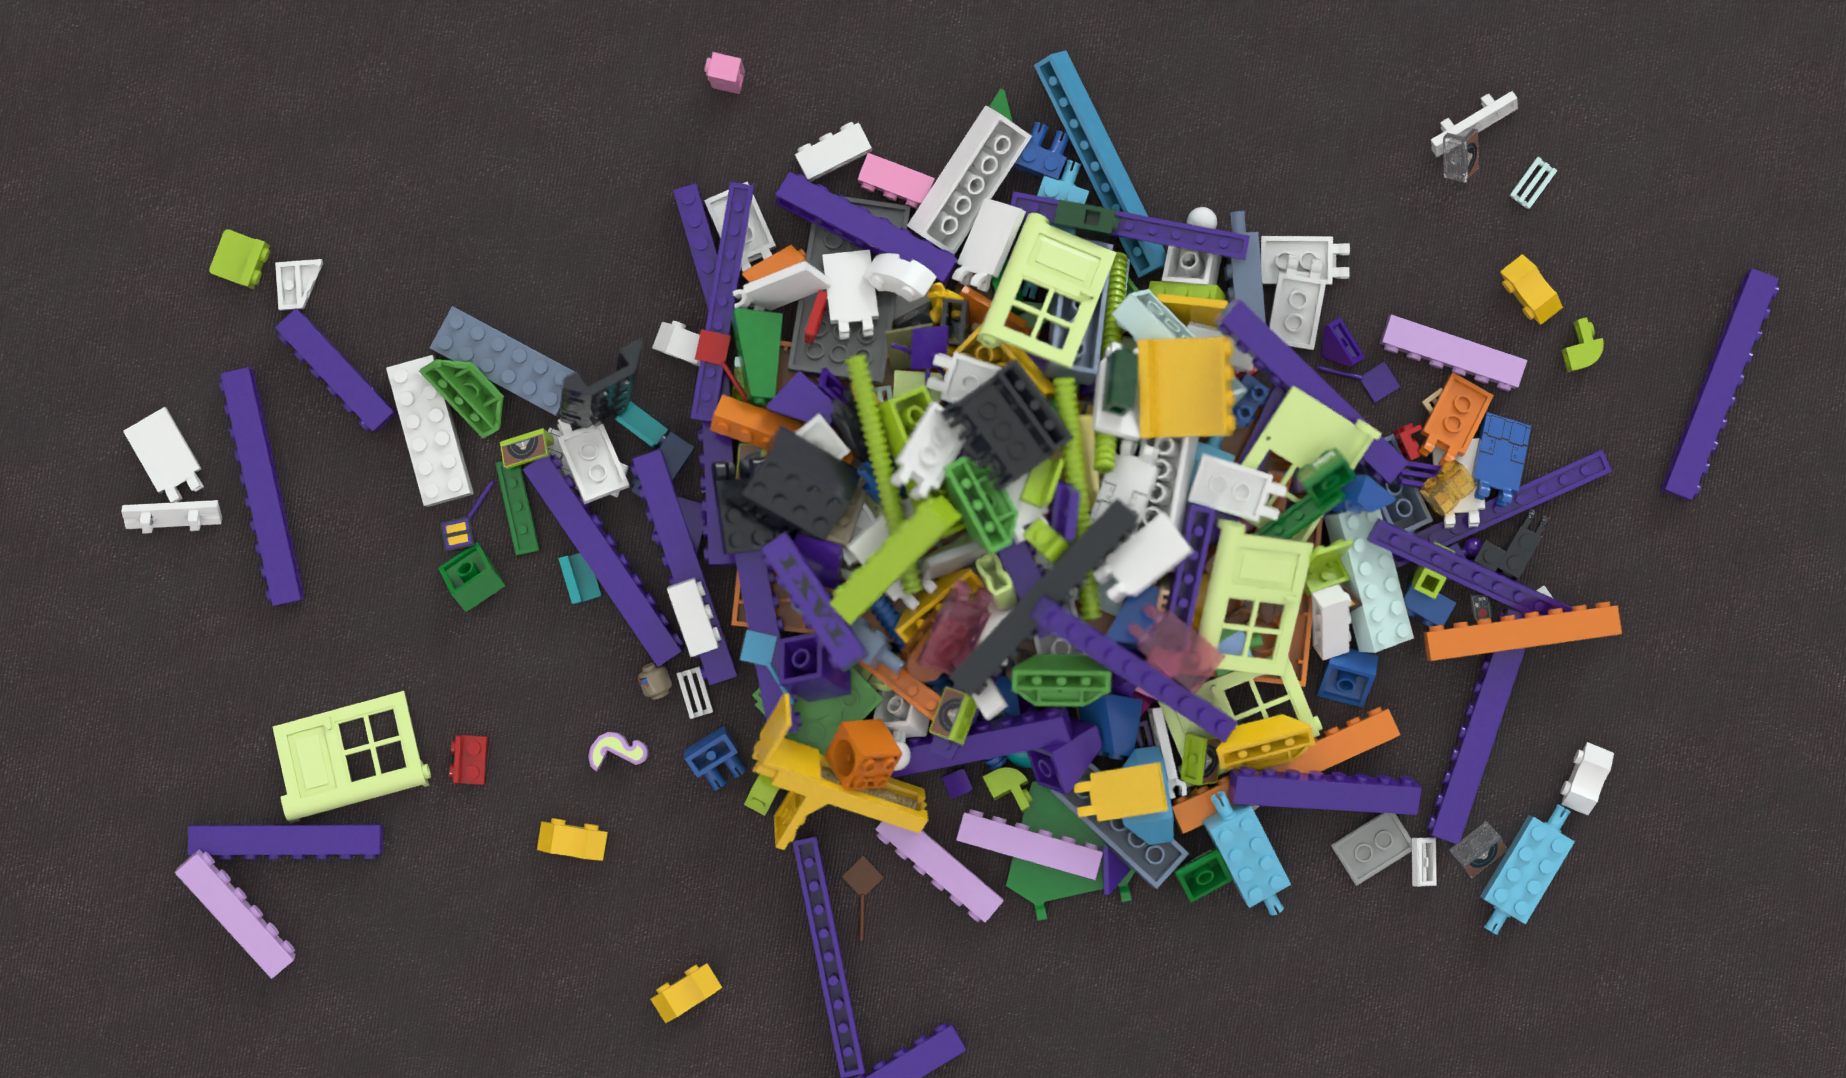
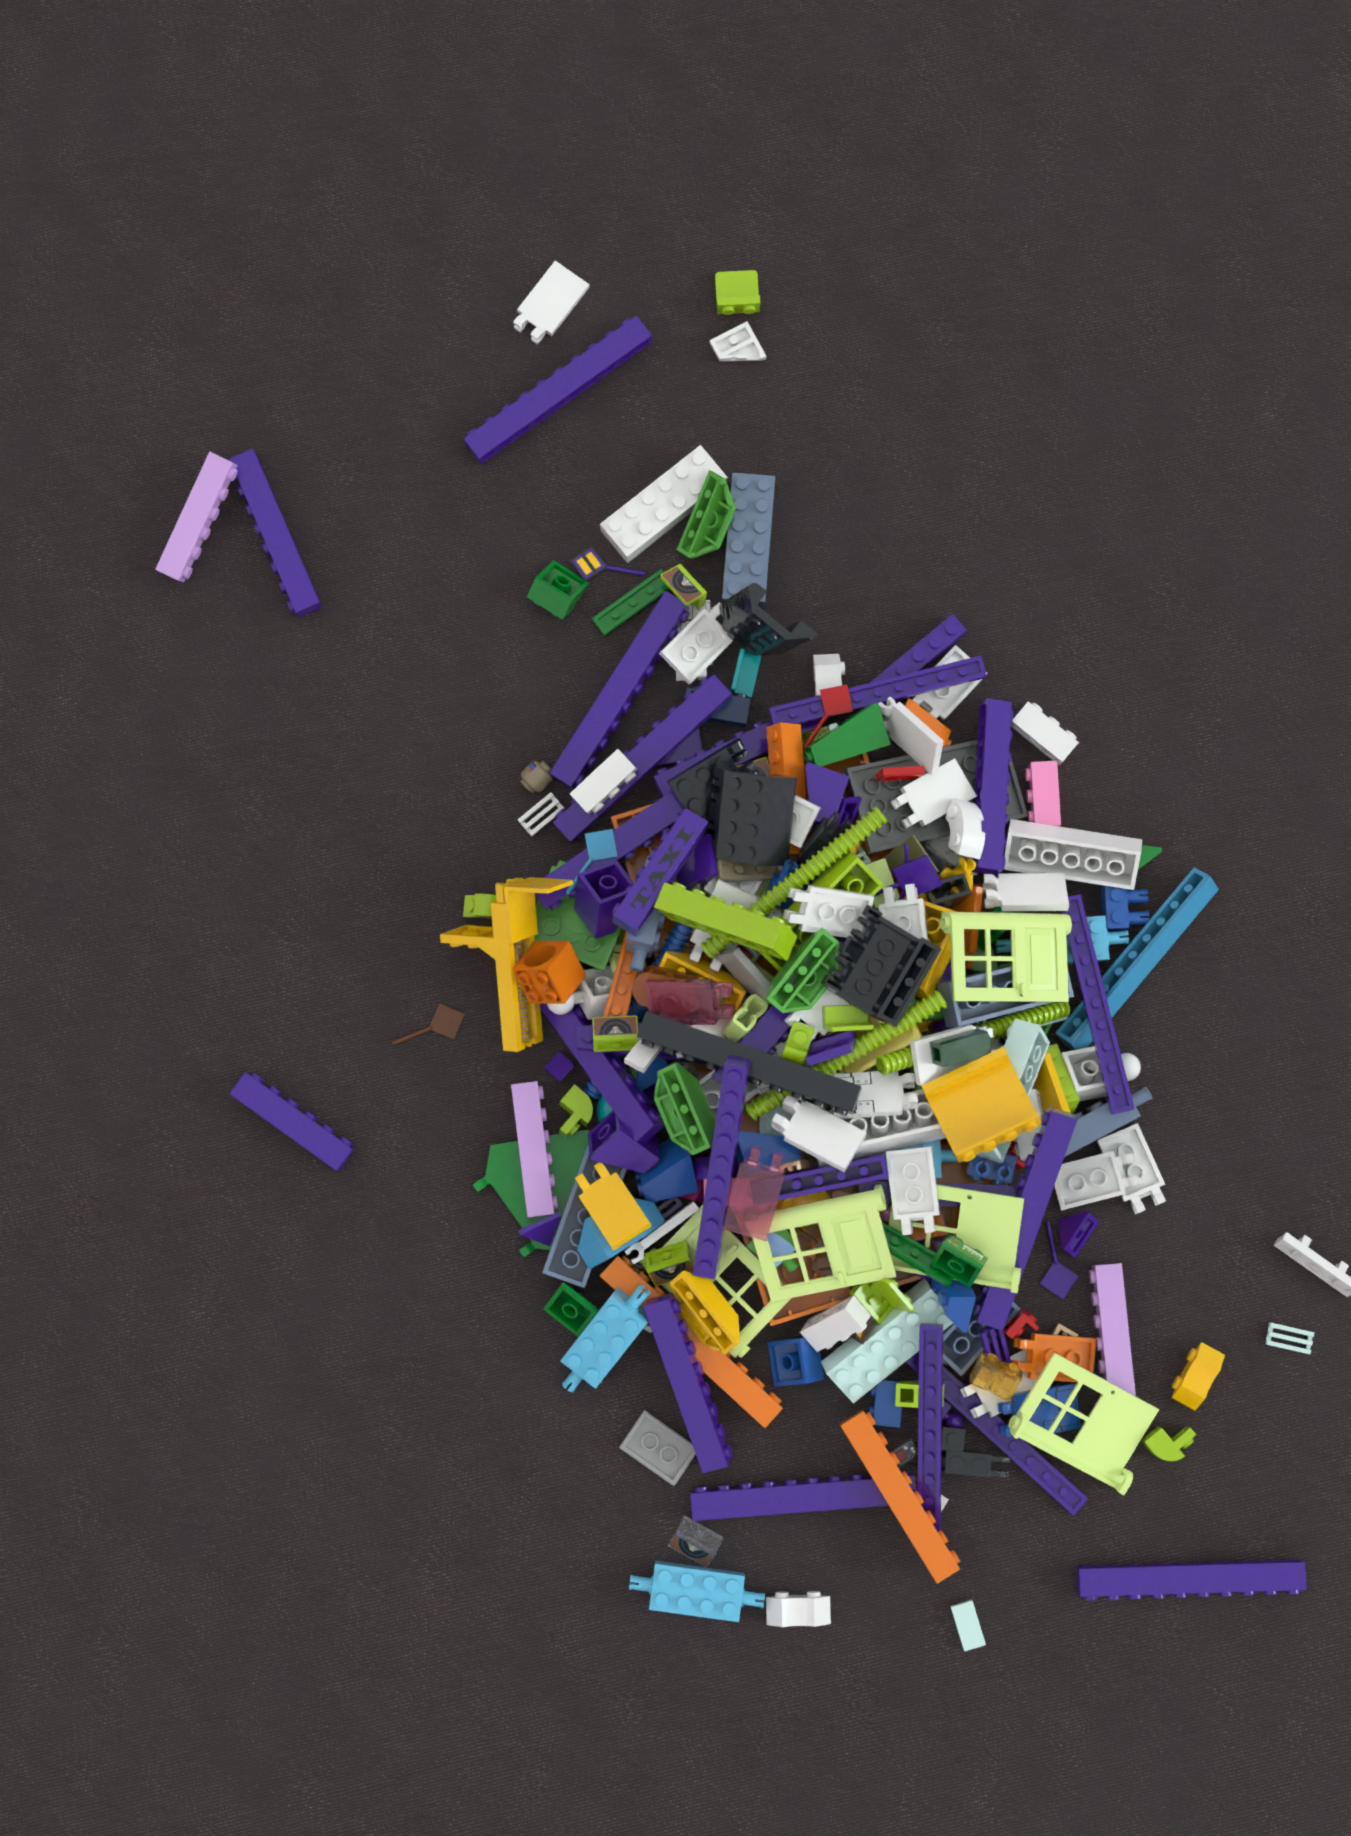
camera: 65 degrees right, 5 degrees down
white hinge [121,500,222,533] -> none
yellowish green door [273,691,431,823] -> none
dark purple brick [275,308,397,433] -> none
red bracket [450,735,488,785] -> none
yellow brick [537,818,607,861] -> none
teal panel [558,553,601,604] -> none
animal [588,732,648,771] -> none
yellow brick [651,963,722,1023] -> none
blue brick [684,726,747,791] -> none
bright pink brick [705,52,745,94] -> none
dark purple brick [793,835,865,1078] -> none
lavender brick [875,821,1004,922] -> none
dark green brick [1054,199,1120,237] -> none
white tile [1412,837,1436,887] -> none
clear panel [1443,128,1479,183] -> none
none -> light aqua tile [950,1599,986,1652]
none -> yellowish green door [1009,1352,1159,1495]

